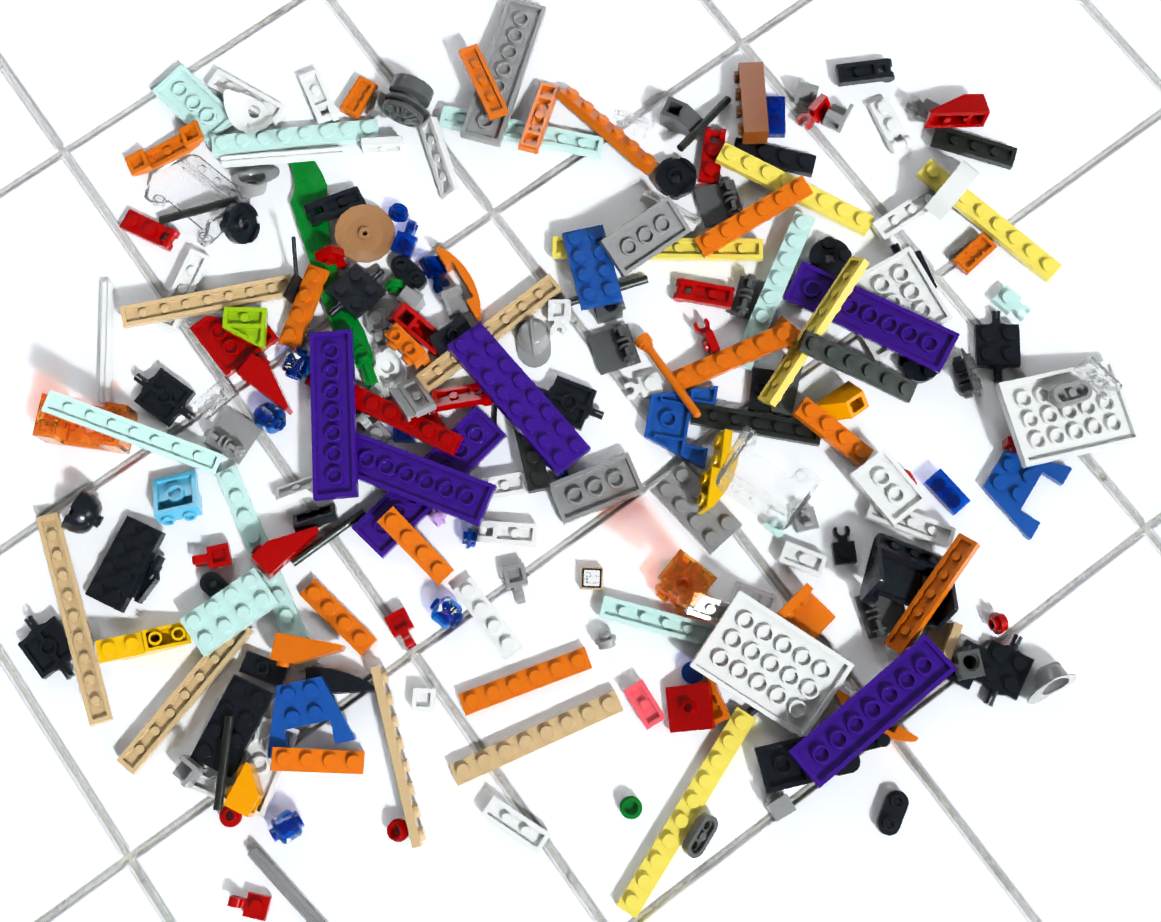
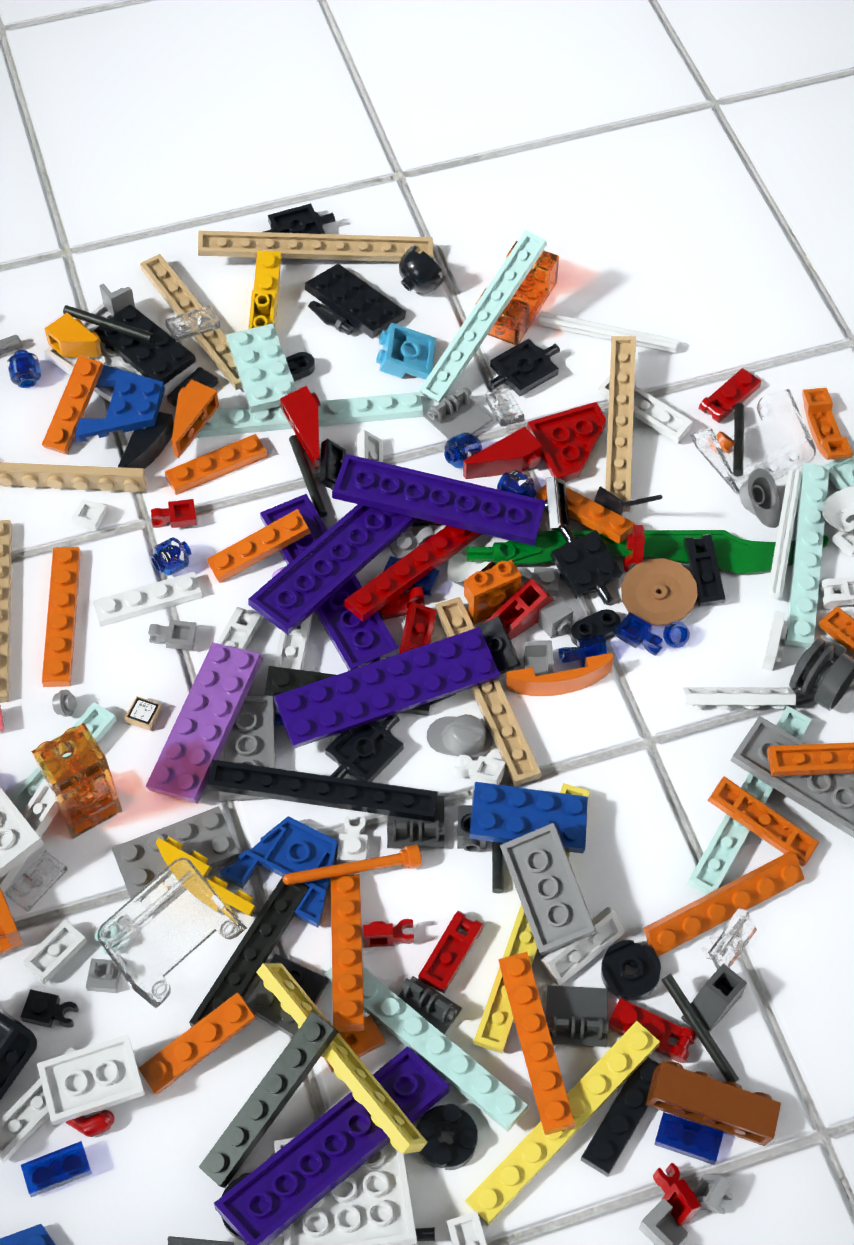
camera: 105 degrees right, 20 degrees down
red plate [191,543,233,570] -> none
black plate [220,202,260,244] -> none
lime wing [222,307,268,350] -> none
green plate [384,279,405,296] -> none
light grey plate [388,376,437,422] -> none
clear blue plate [461,527,477,549] -> none
light orange slope [815,381,869,420] -> none
none -> medium lavender plate [146,642,263,804]
none -> clear plate [166,305,220,343]
none -> black plate [207,760,438,822]
none -> plate [545,476,570,531]
none -> orange plate [710,431,735,454]

